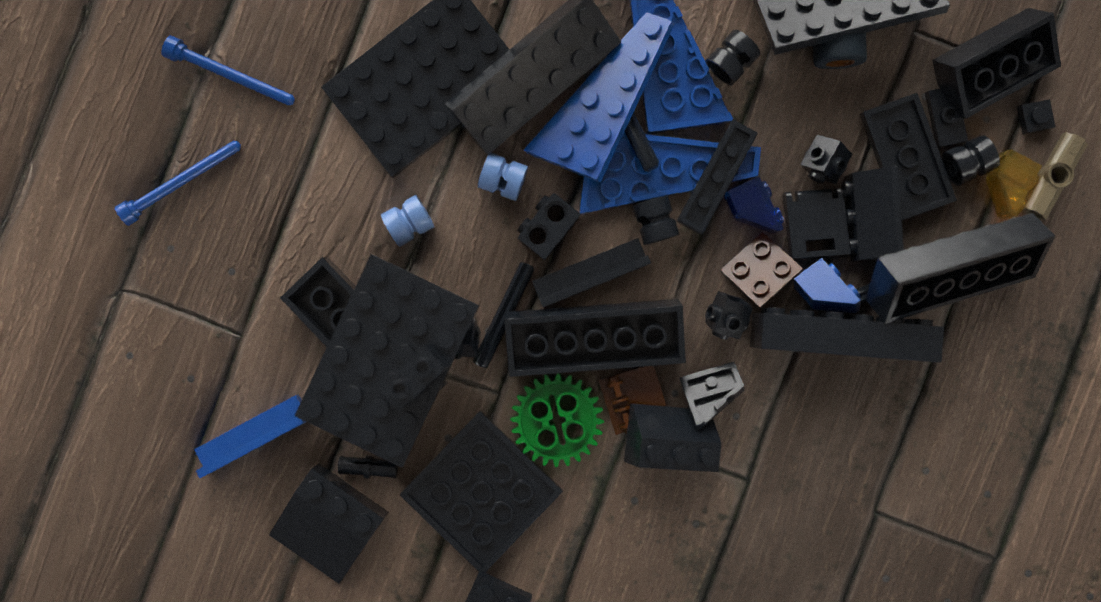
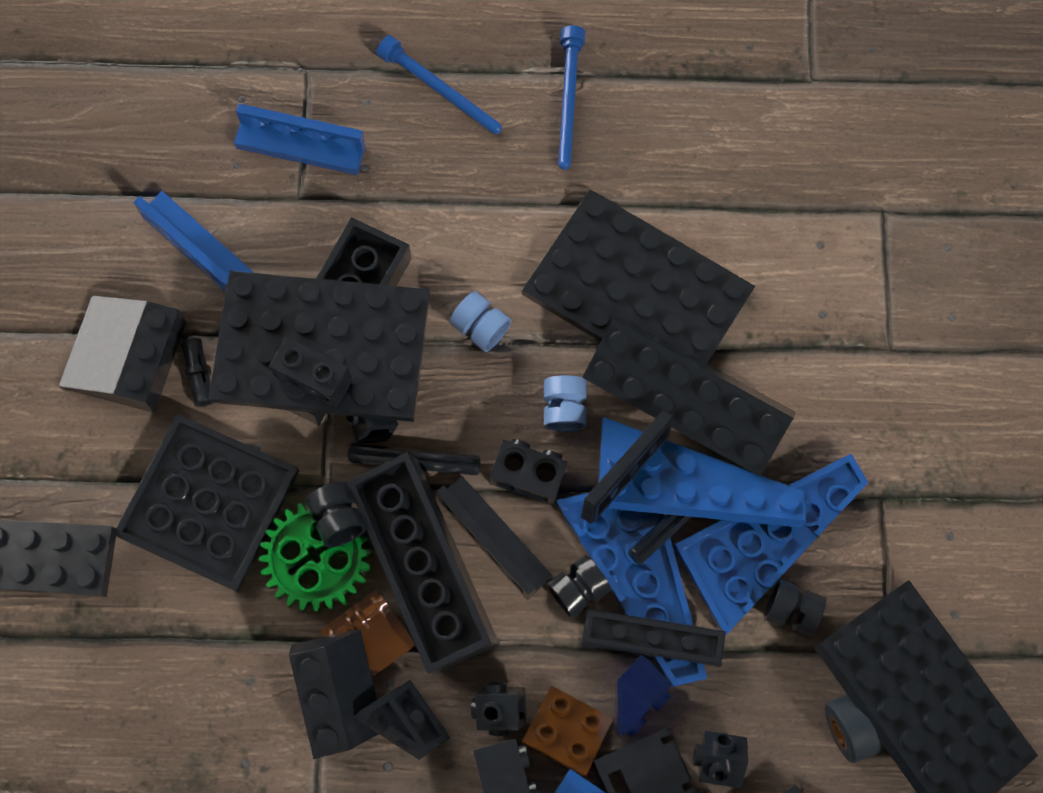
camera: 65 degrees right, 15 degrees down
none -> blue fence [234,103,366,175]
none -> black wheel [306,482,366,548]
none -> black tile [581,410,673,524]

